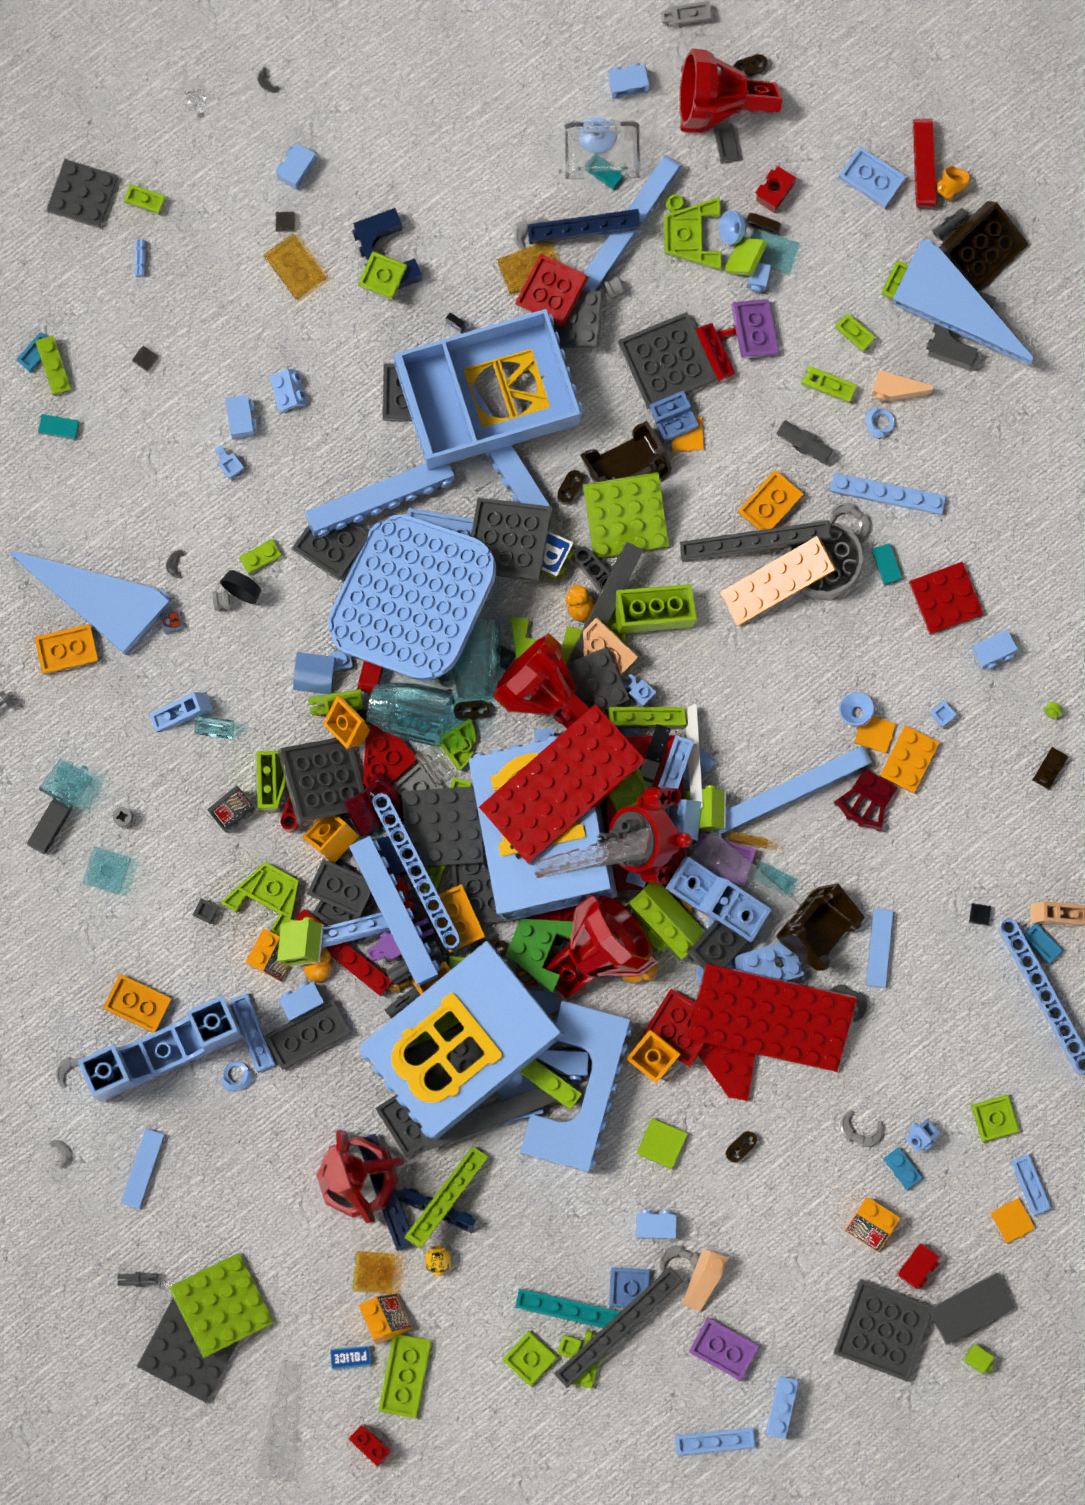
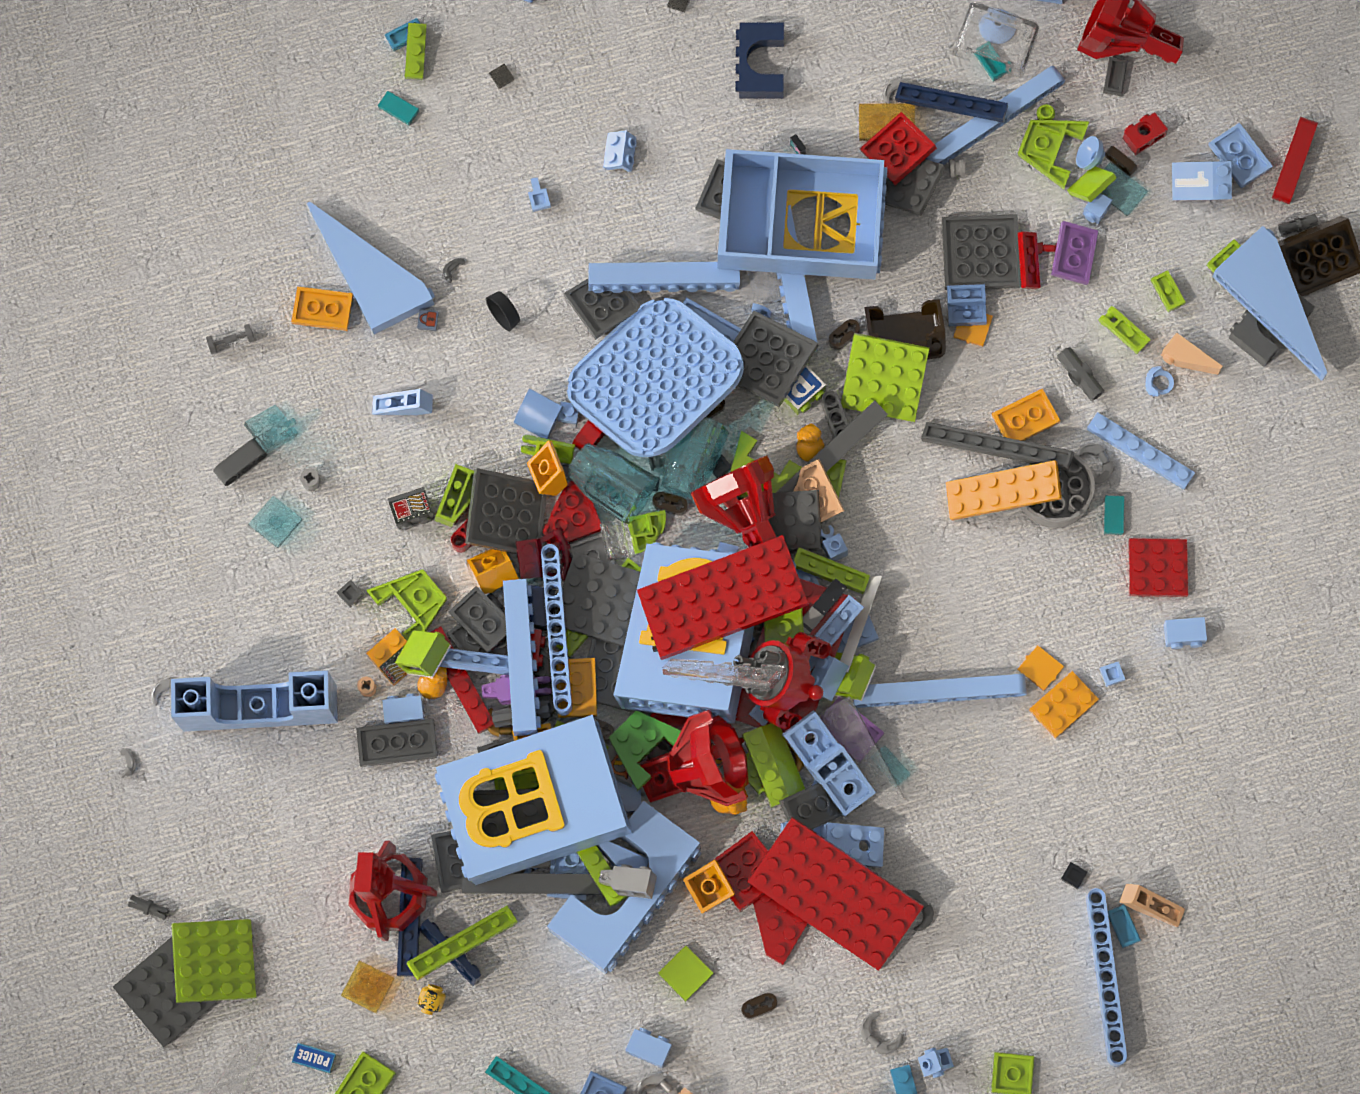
camera: 25 degrees right, 5 degrees down
light orange plate [103,974,173,1033] -> none
light blue tile [121,1129,165,1209] -> none
clear light blue plate [194,715,234,739] -> none
light grey wheel [212,590,230,610] -> none
light blue piece [220,1062,253,1091] -> none
light blue brick [225,395,257,439] -> none
light blue tile [230,993,275,1072] -> none
lime plate [239,539,282,574] -> none
clear yellow tile [263,233,326,300] -> none
lime tile [358,251,407,300] -> none
slope [358,1293,412,1345] -> none
lime slope [615,584,697,634] -> none
clear yellow tile [729,832,768,849] -> none
dark brown beam [733,54,768,77] -> none
dark brown windscreen [776,883,865,971] -> none
dark red plate [833,768,898,832] -> none
light blue piece [839,692,874,727] -> none
light blue tile [866,908,893,988] -> none
light orange hair [935,165,970,200] -> none
dark brown plate [1032,747,1069,790] -> none
lime plate [1043,702,1063,719] -> none
none -> light nougat bush [357,676,377,697]
none -> light grey hinge [599,864,657,899]
none -> light blue tile [752,303,771,318]
none -> light blue slope [1172,161,1232,200]

